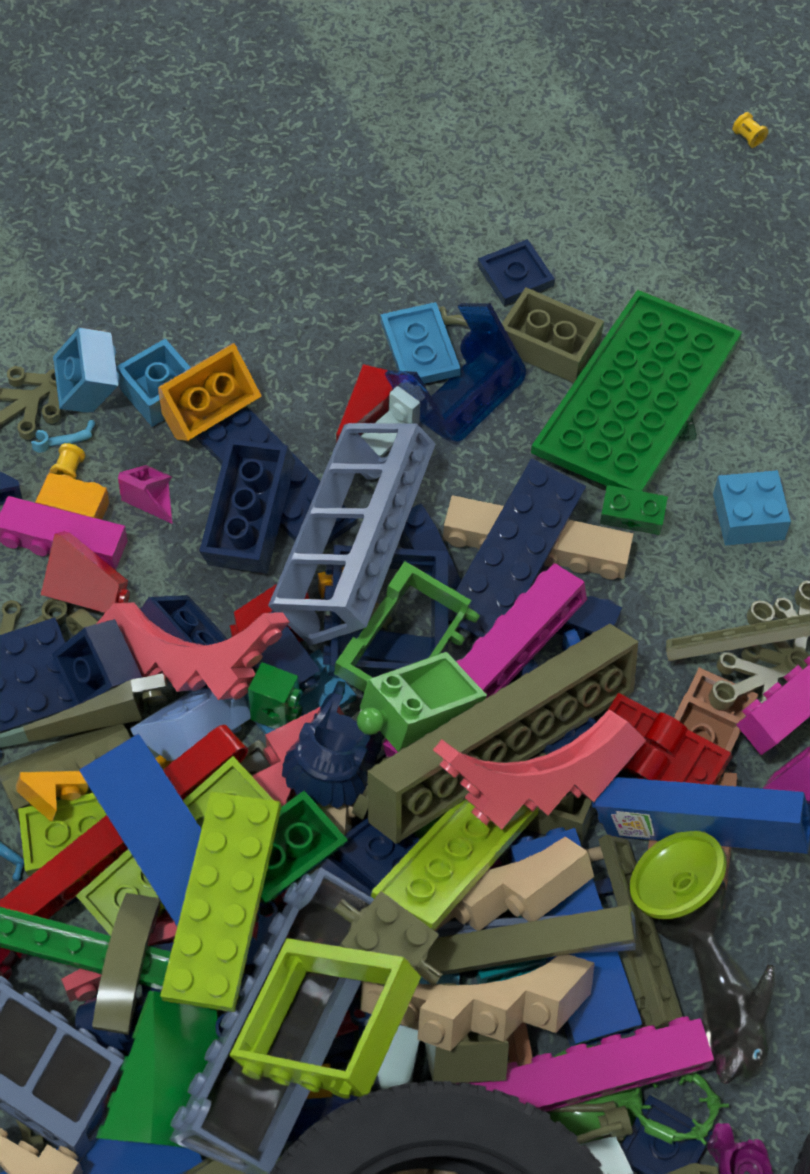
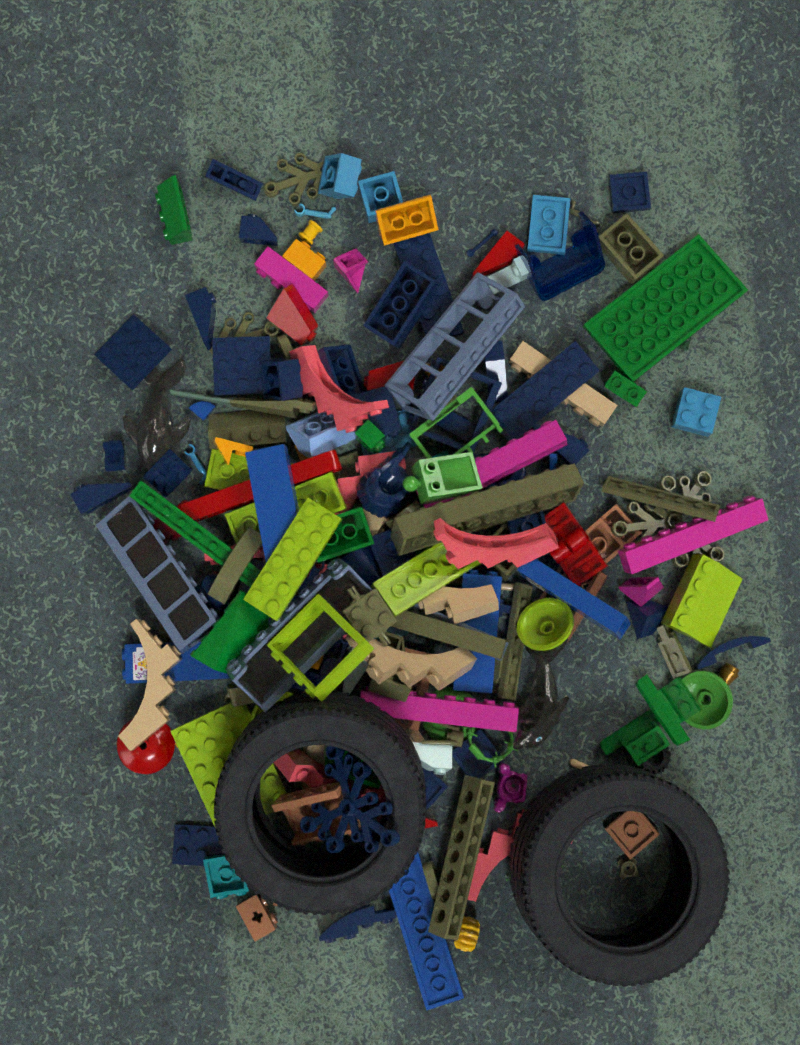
camera: 25 degrees right, 25 degrees up
none -> dark blue hinge [467,229,498,257]

